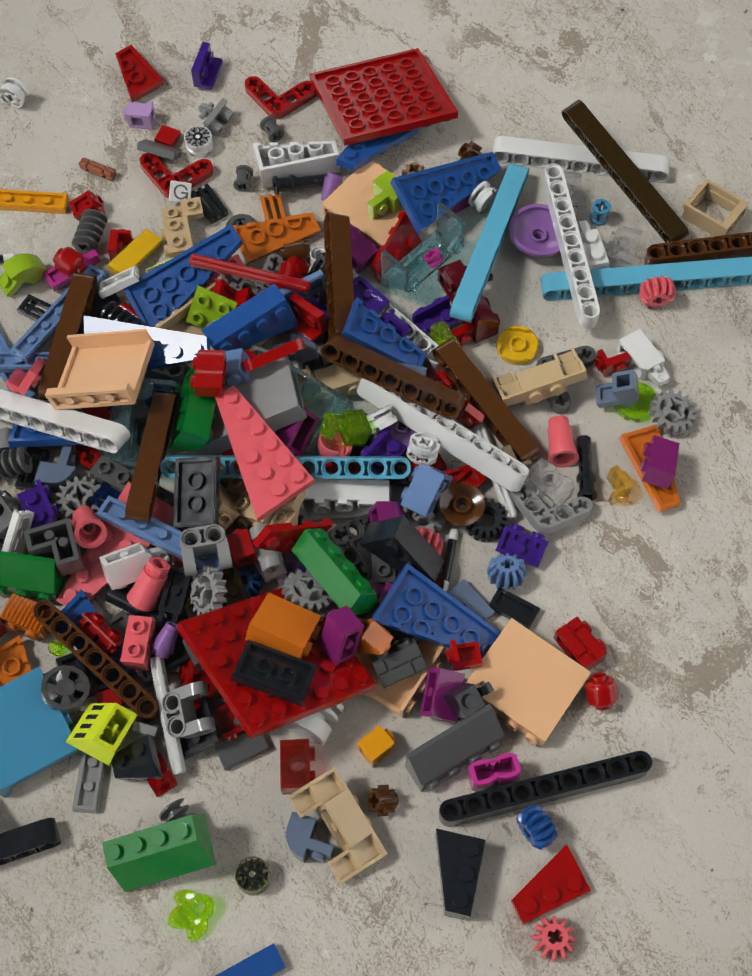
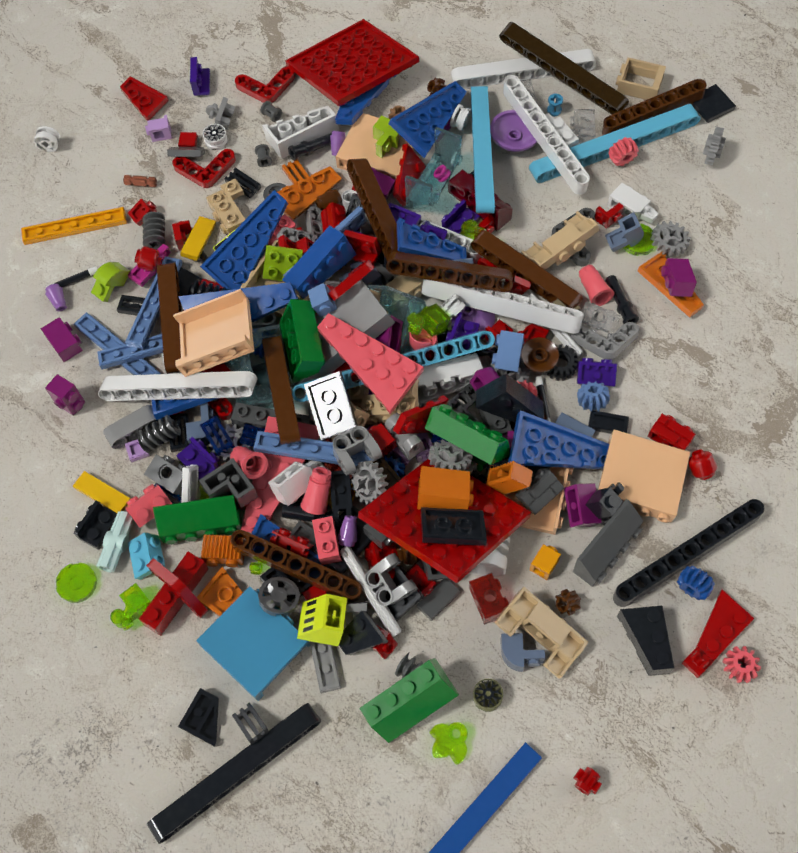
camera: 15 degrees left, 0 degrees up
coral bracket [5,357,46,396] -> none
white tile [99,266,140,299] -> none
white tile [169,180,192,203] -> none
red axle [189,253,311,293] -> none
red brick [190,350,227,397] -> none
magenta brick [319,605,364,665] -> none
white wheel [406,432,441,465] -> none
red bracket [446,640,483,671] -> none
dark pink brick [467,753,521,792] -> none
yellow tile [496,326,539,365] -> none
clear yellow bracket [607,465,632,505] -> none
none -> clear blue tile [200,416,235,456]
none -> red tile [682,647,713,678]

